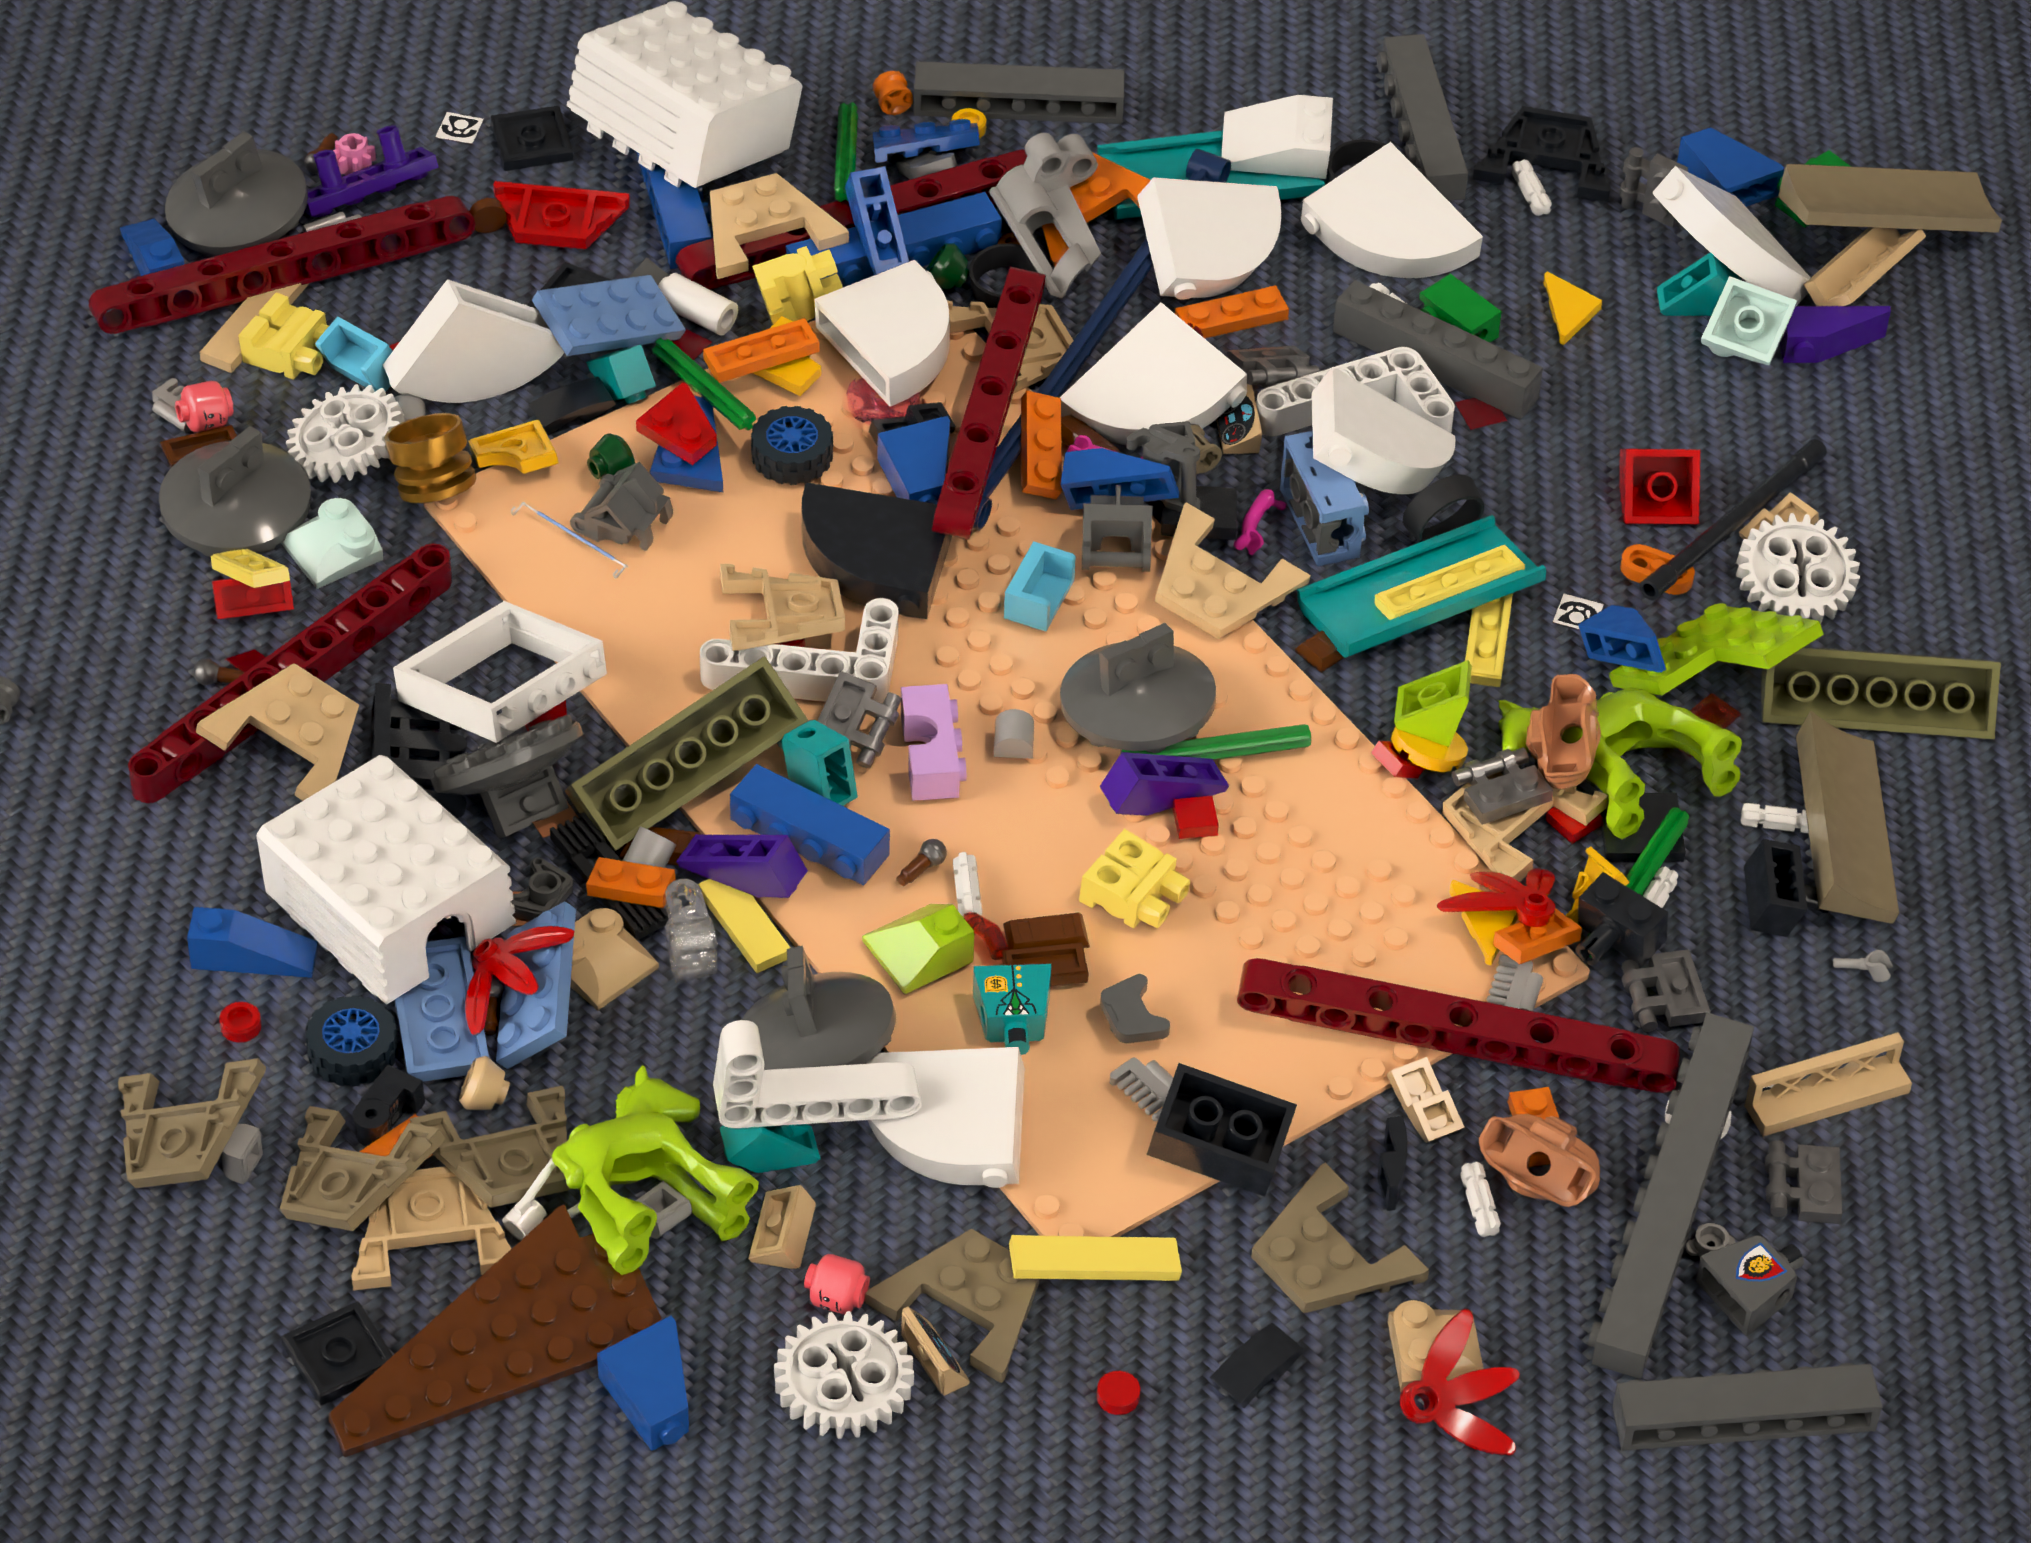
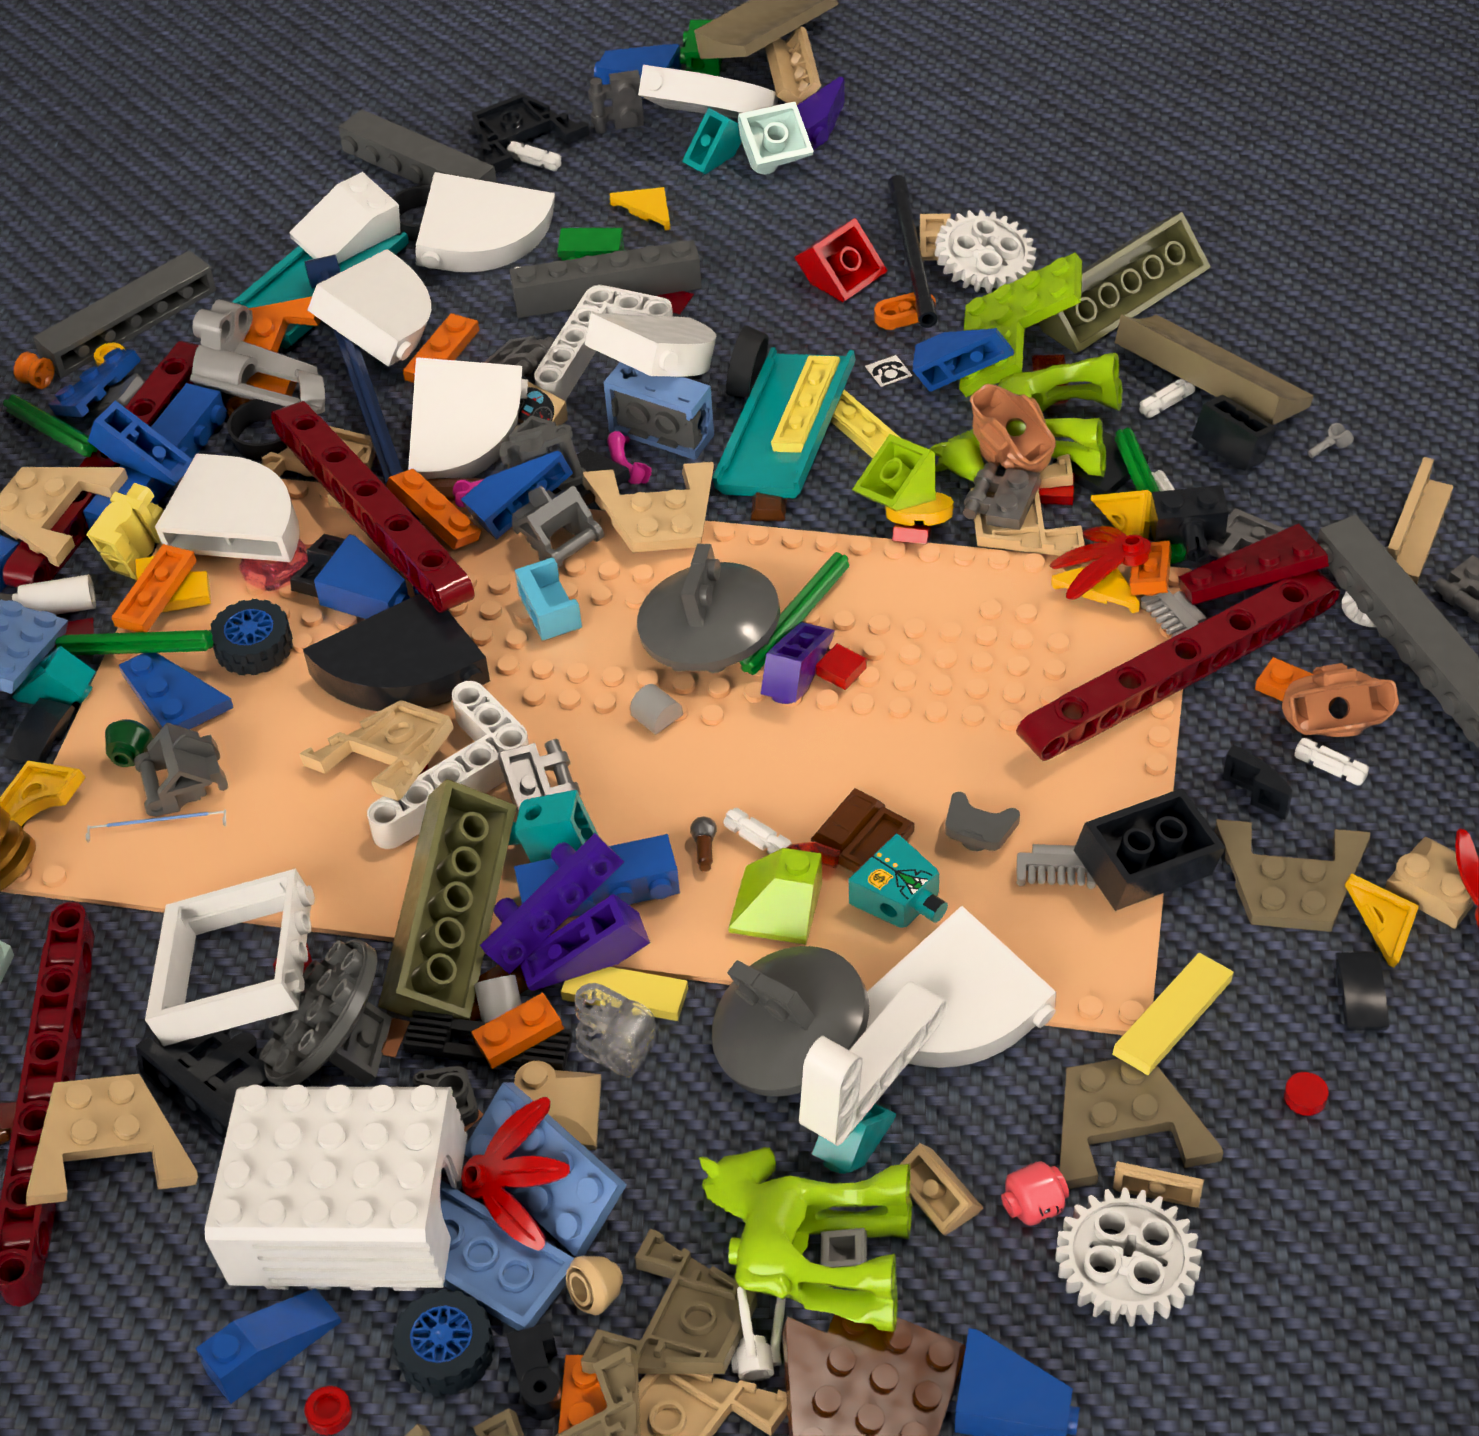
camera: 40 degrees left, 0 degrees up
red wing [636,382,717,465] -> none
lavender arch [900,684,967,801] -> none
dark green cone [926,243,969,290] -> none
light yellow hips [1079,828,1190,929] -> none
tan slope [1387,1057,1465,1143] -> none
none -> dark purple plate [480,833,624,974]
none -> dark red wing [1178,523,1329,605]
none -> yellow tile [1345,873,1419,968]

